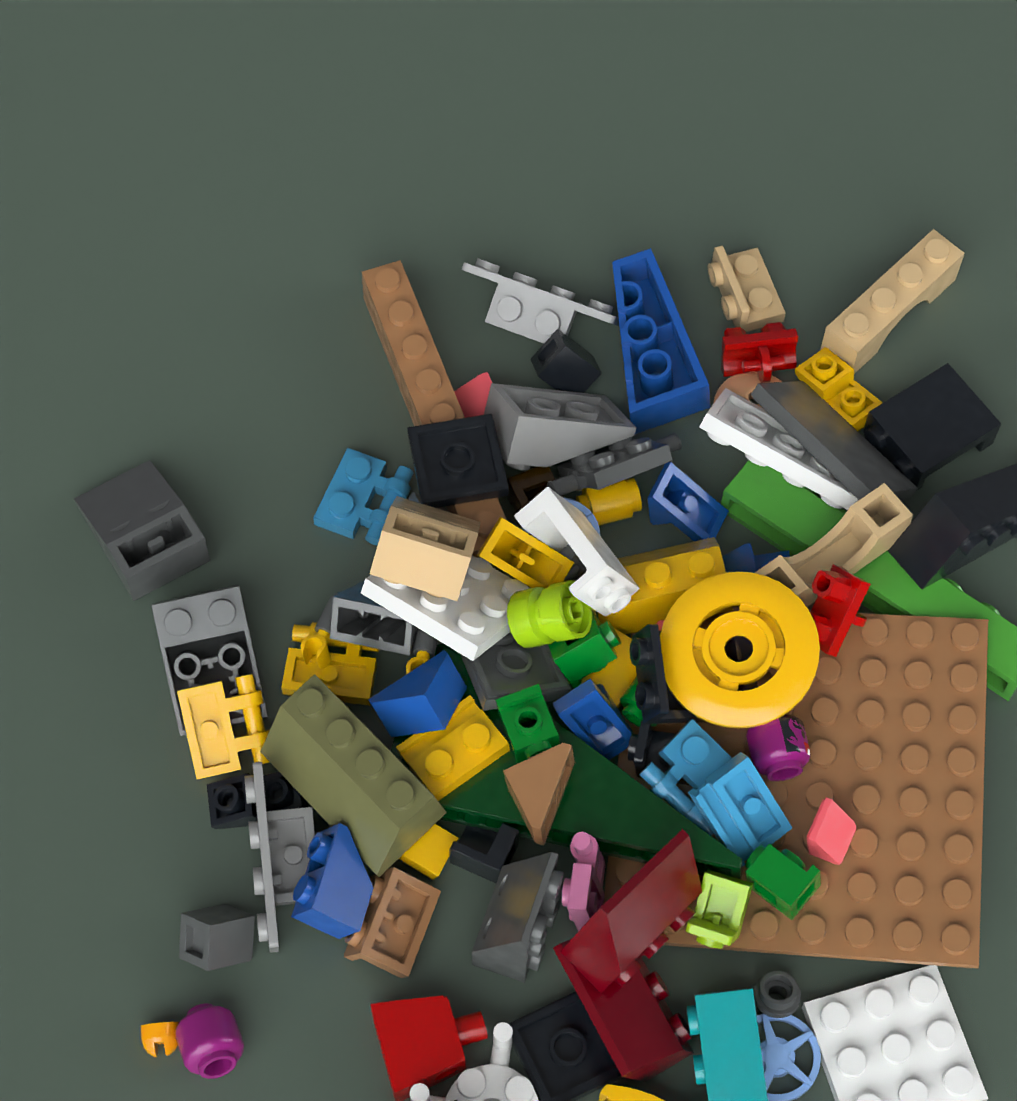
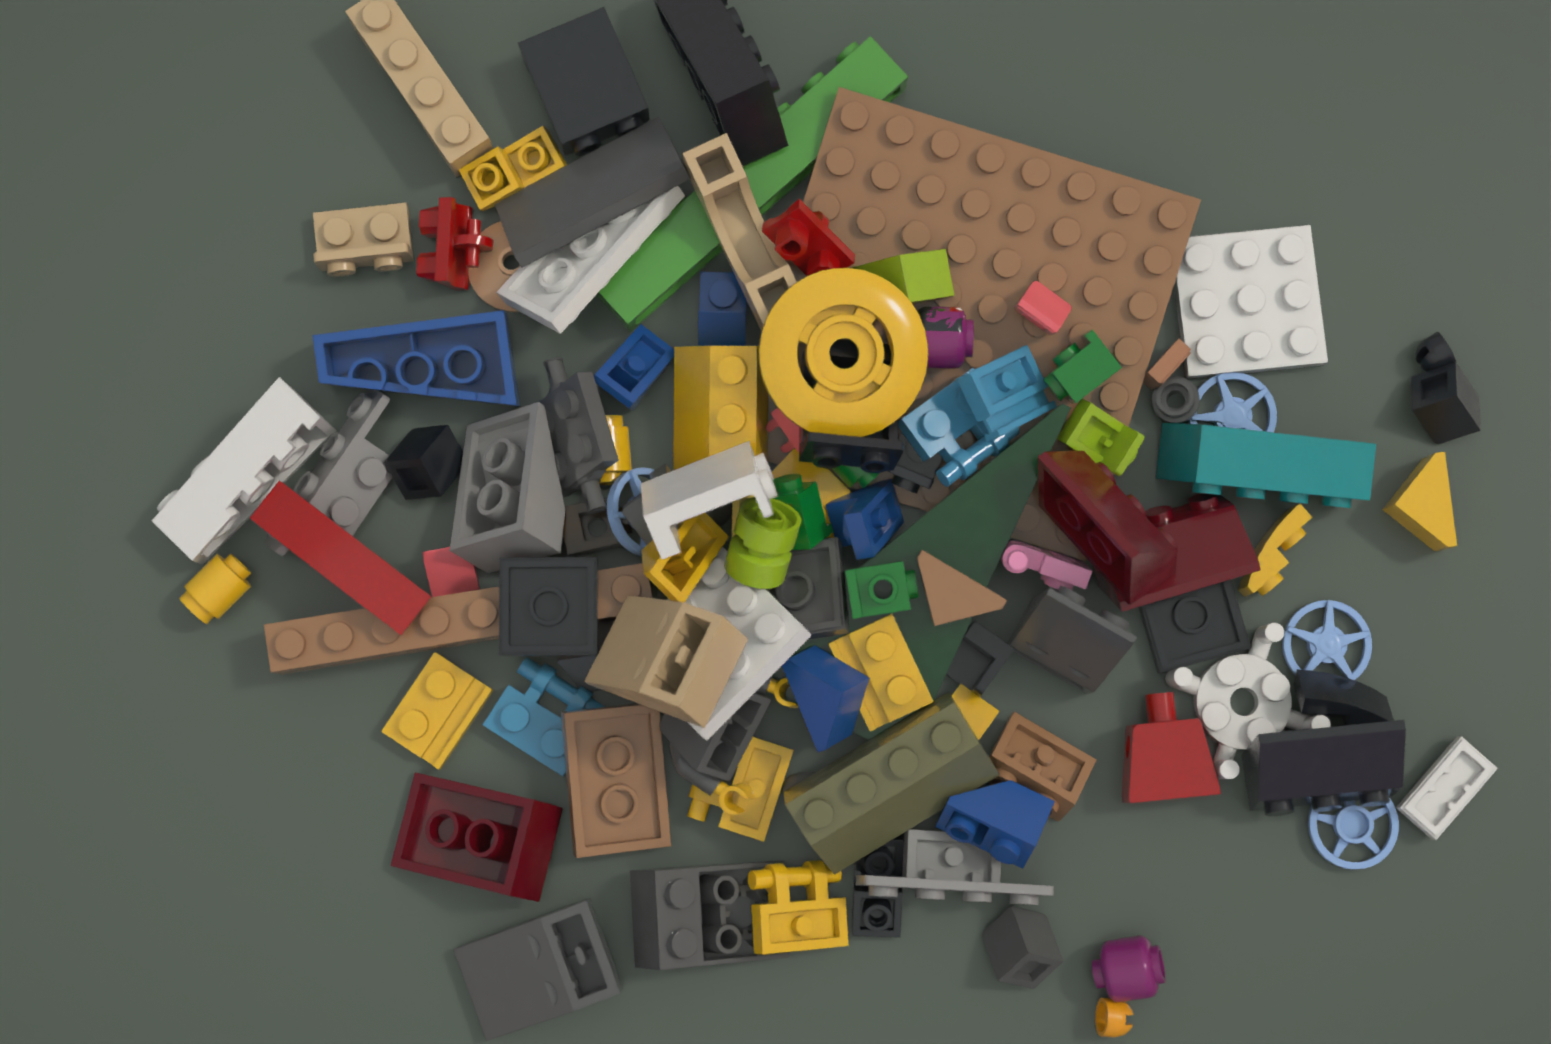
camera: 85 degrees left, 20 degrees up
none -> white wedge [152,377,337,565]
none -> yellow brick [179,553,252,624]
none -> red slope [250,480,432,635]
none -> yellow plate [381,652,494,770]
none -> dark red slope [390,772,563,902]
none -> medium nougat plate [561,703,671,858]
none -> lime slope [852,249,955,304]
none -> nougat tile [1143,339,1191,391]

